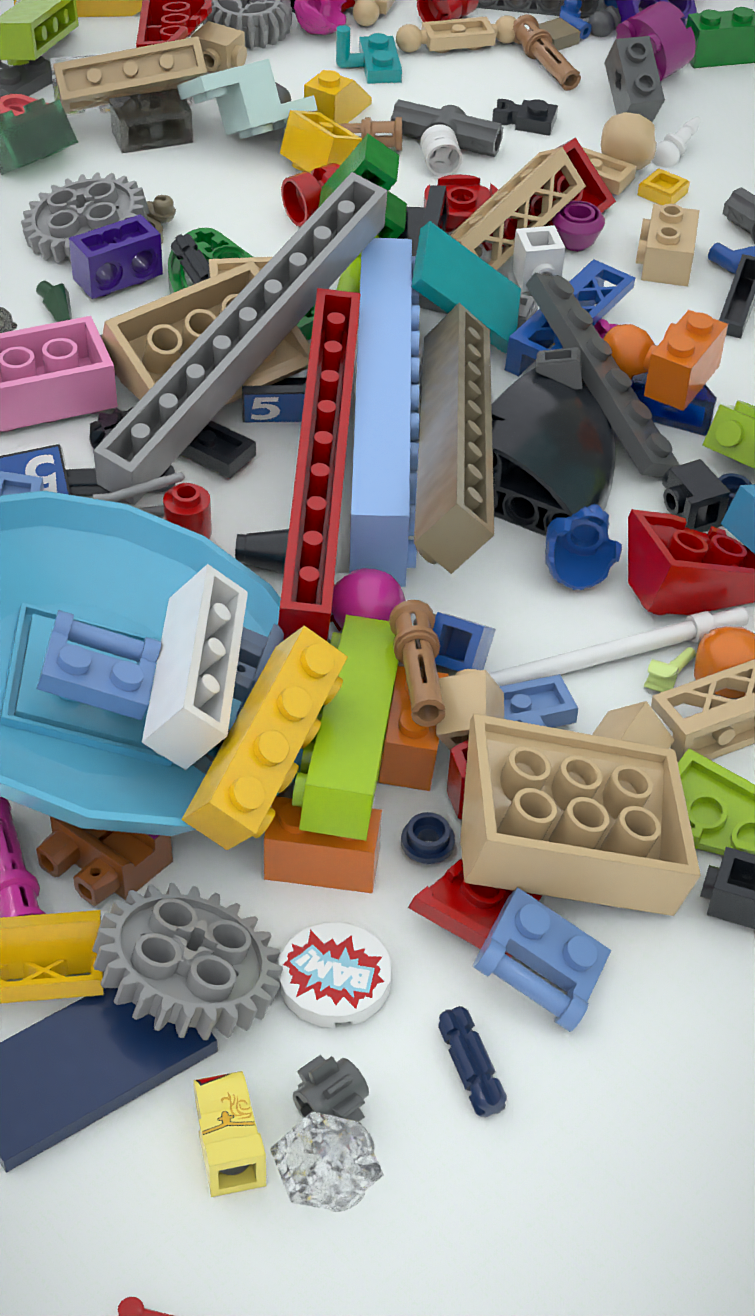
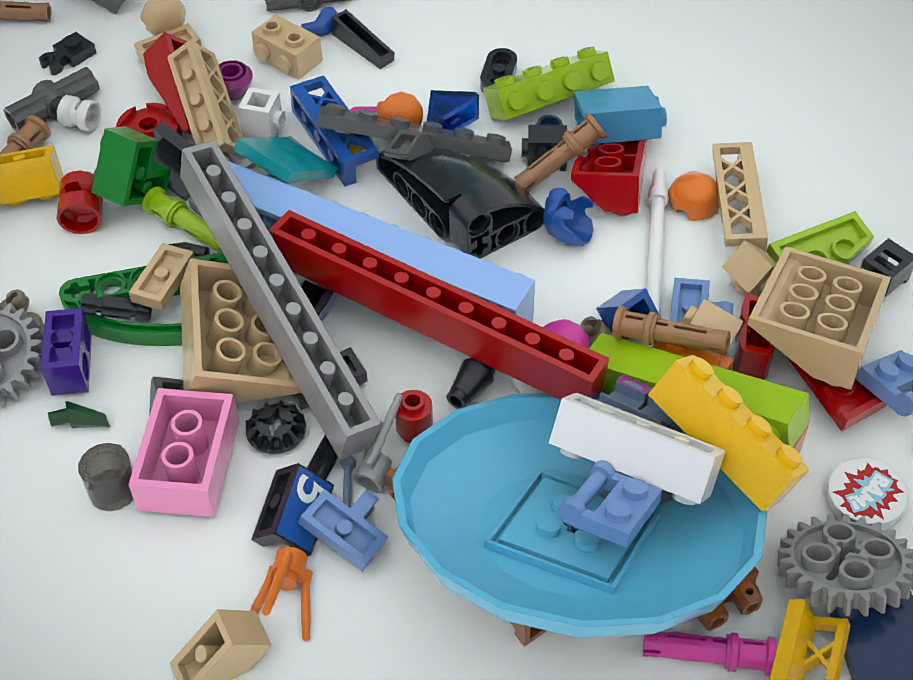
camera: 60 degrees left, 5 degrees up
dark tan brick [414,303,494,574] -> none
yellow tile [637,168,690,205] -> none
orange brick [644,309,728,411] -> none
yellowish green hand [644,647,696,692] -> none
none -> medium nougat pin [514,112,607,193]

